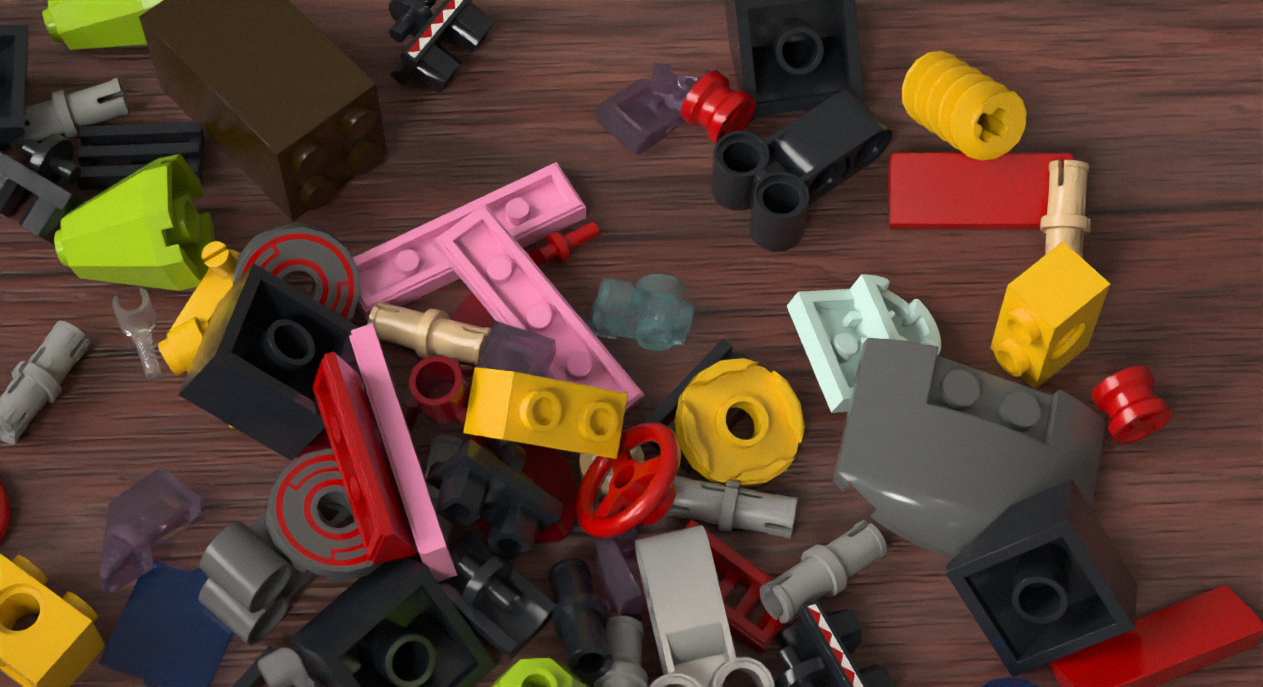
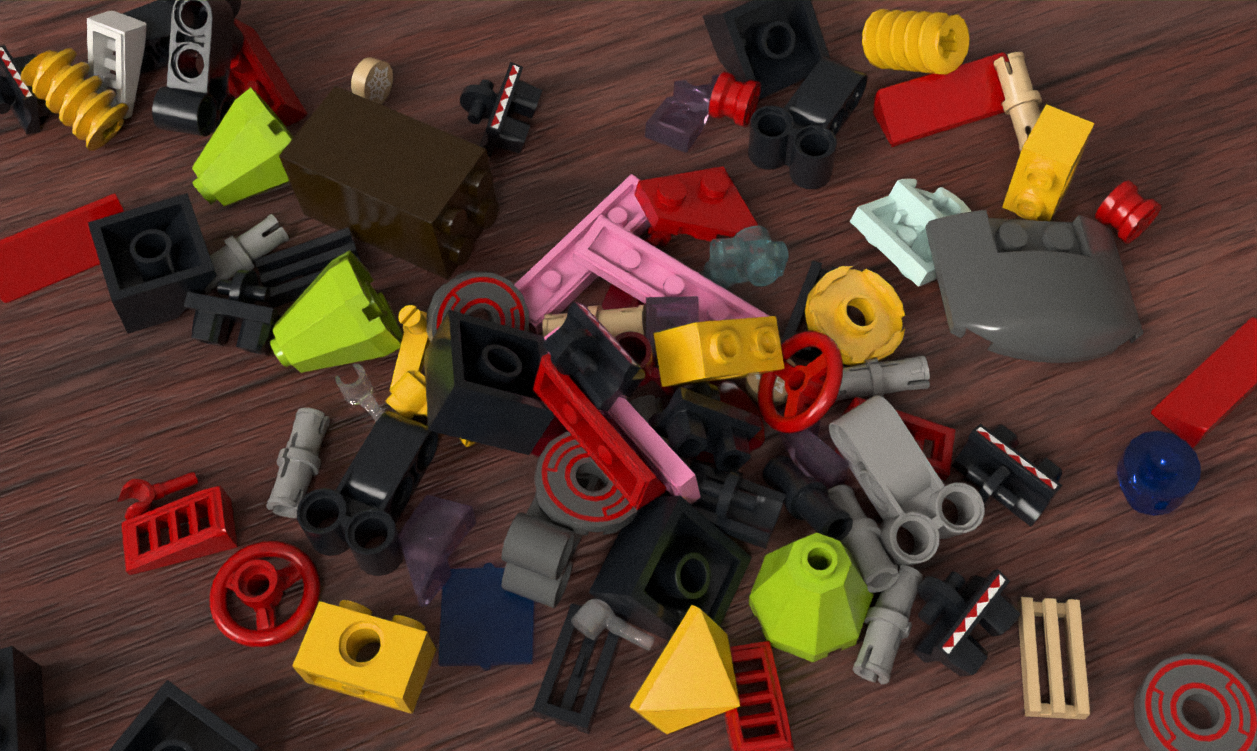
camera: 15 degrees left, 0 degrees up
light grey pin [759,520,887,623] -> none
black slope [945,479,1137,677] -> none
none -> black piece [297,411,439,576]
none -> black hips [542,302,645,411]
none -> red wing [634,166,764,249]

